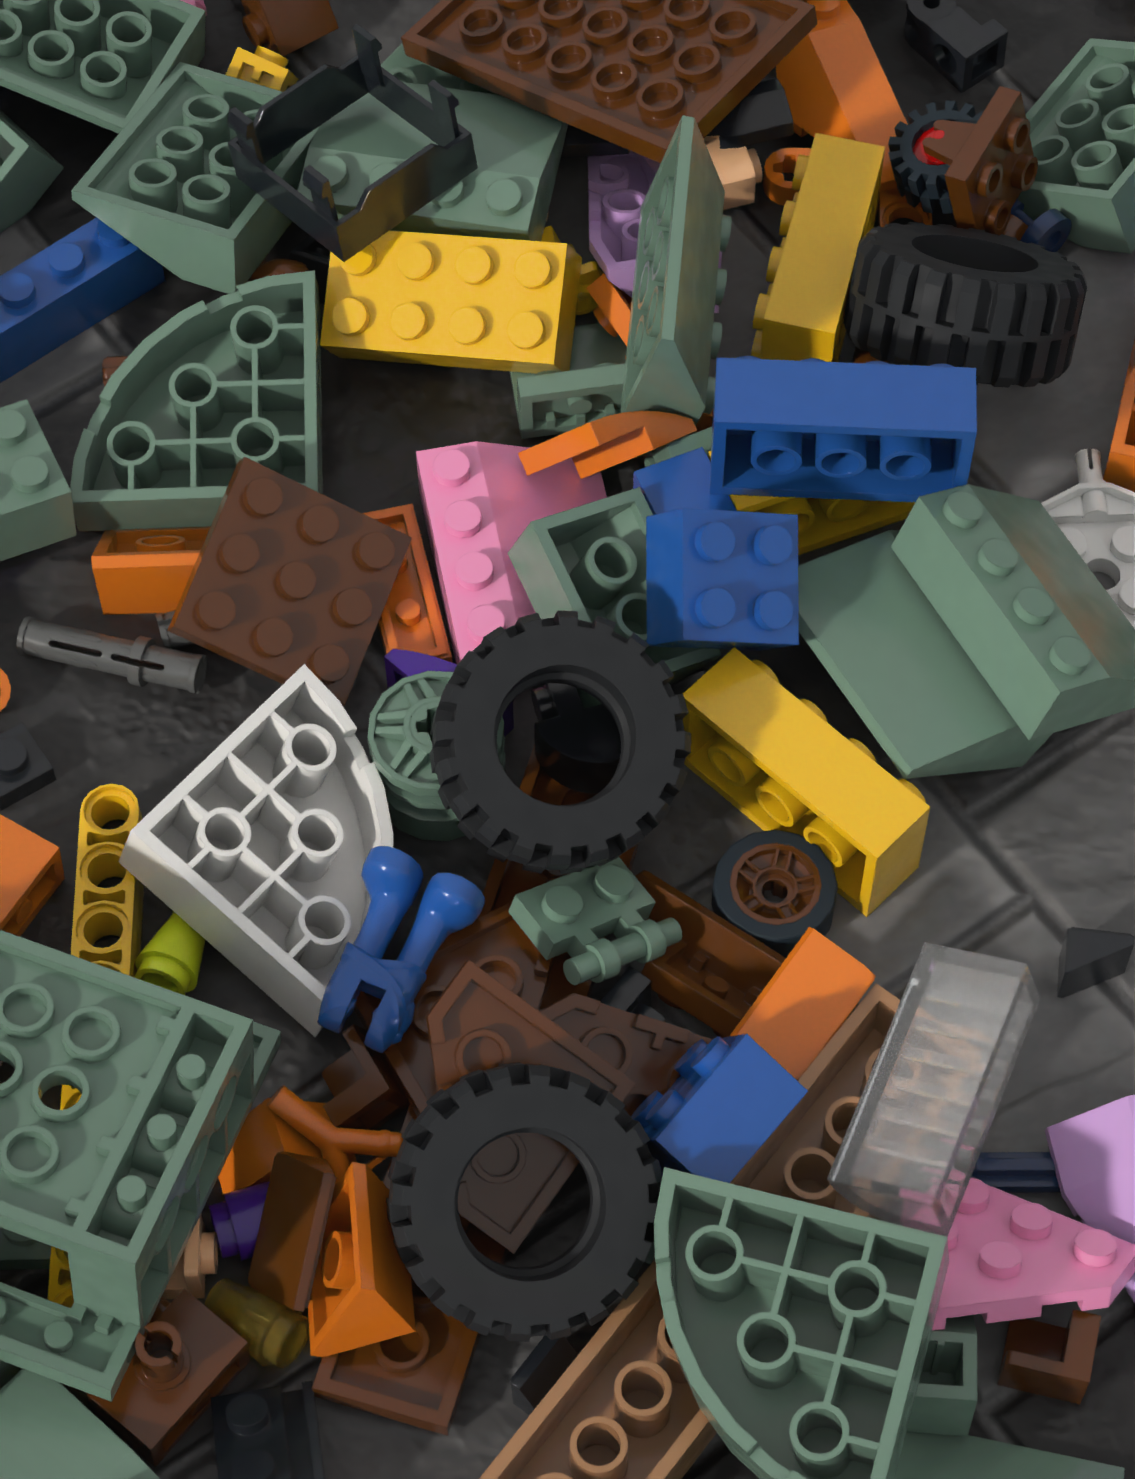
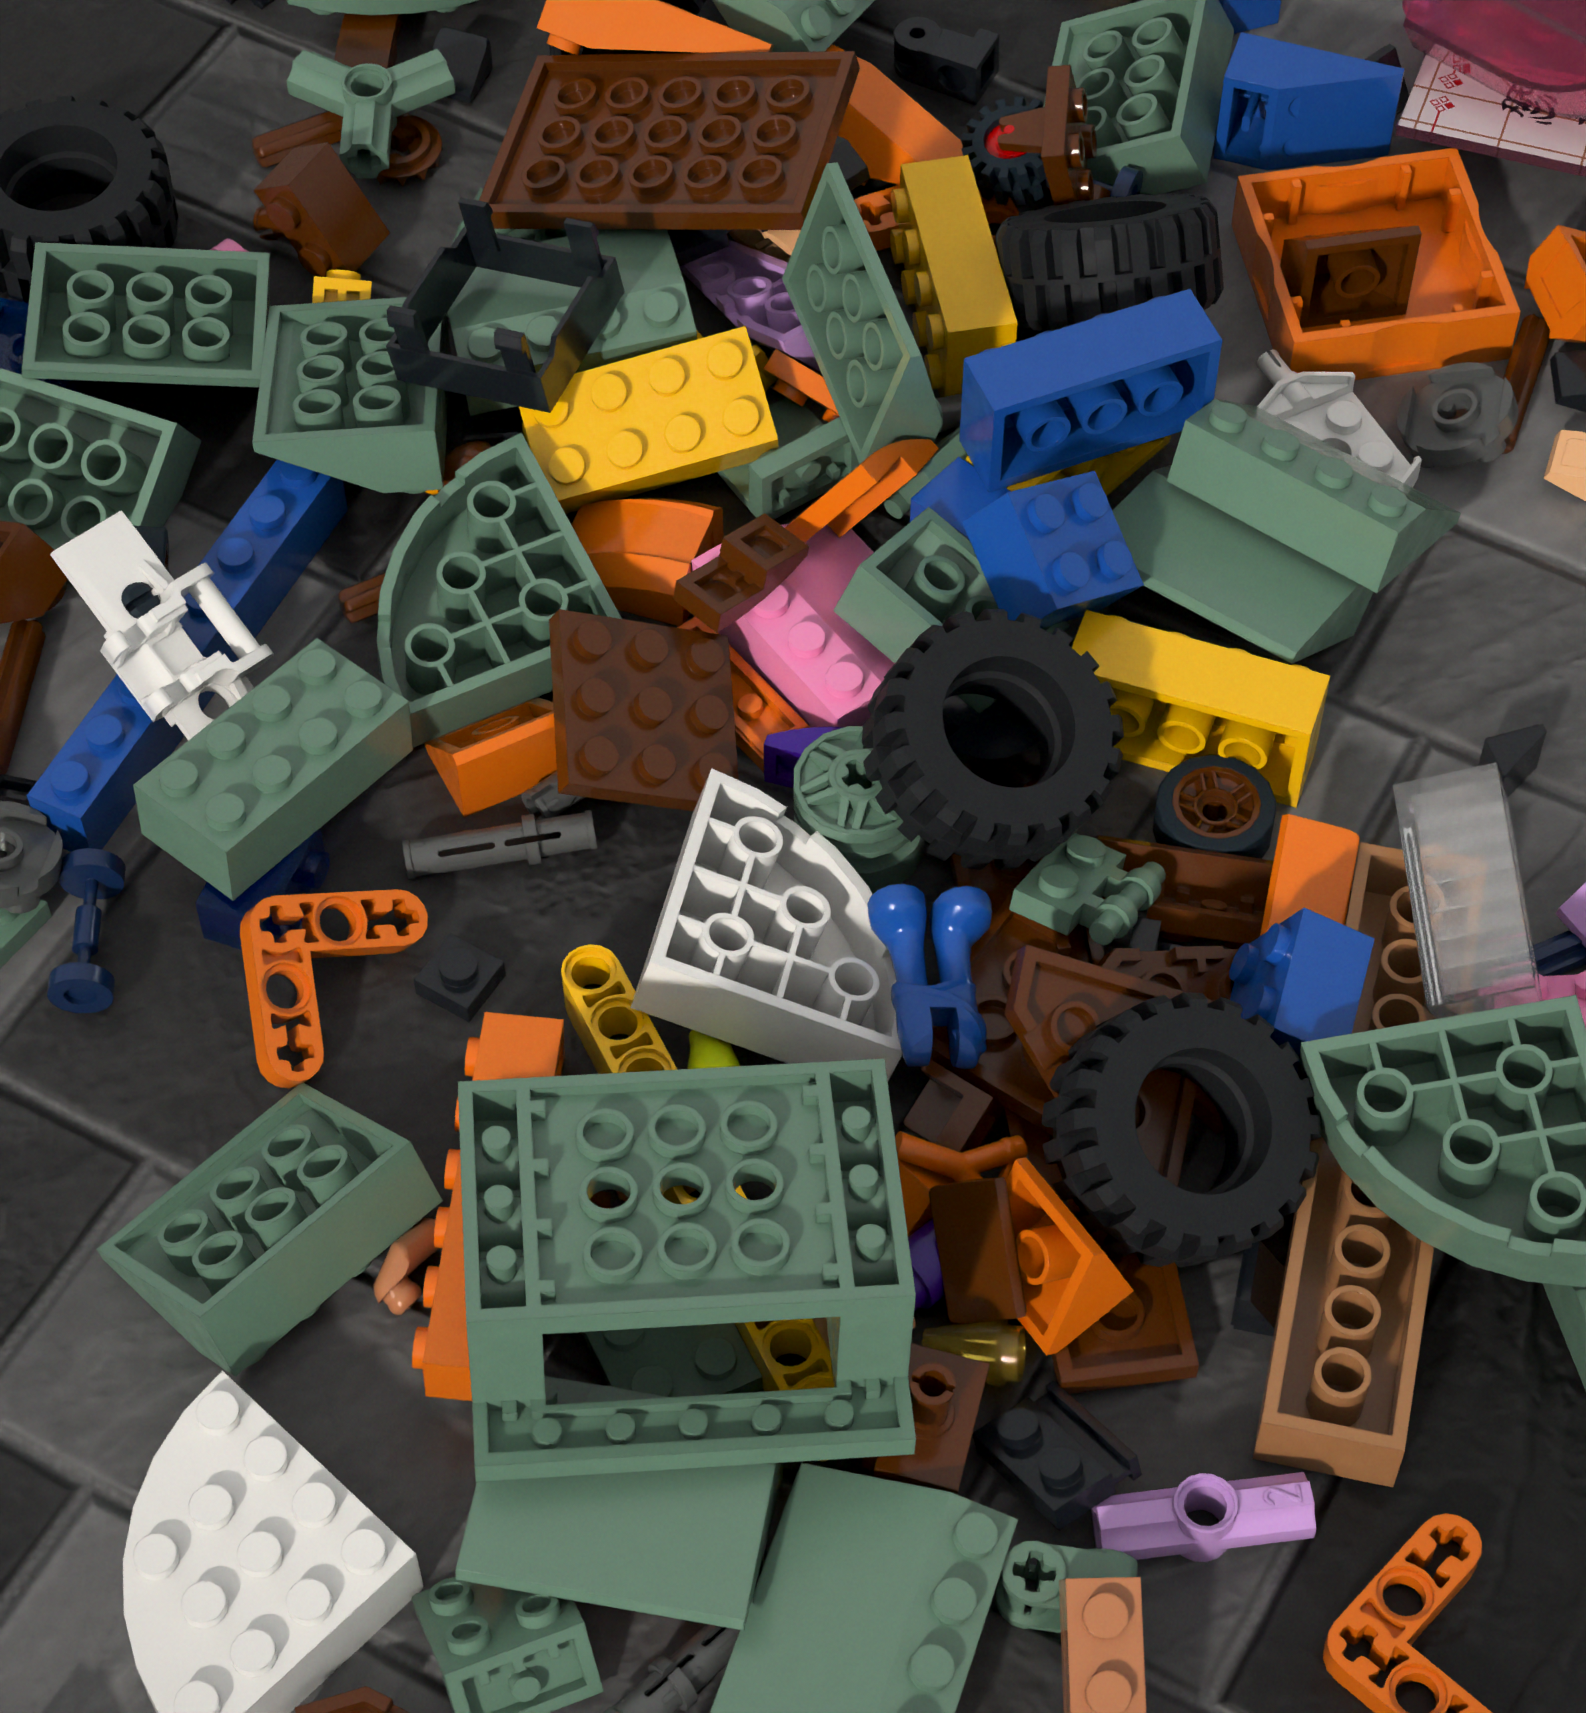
camera: 25 degrees left, 5 degrees down
none -> orange slope [571,498,724,626]
none -> reddish brown slope [673,514,809,633]

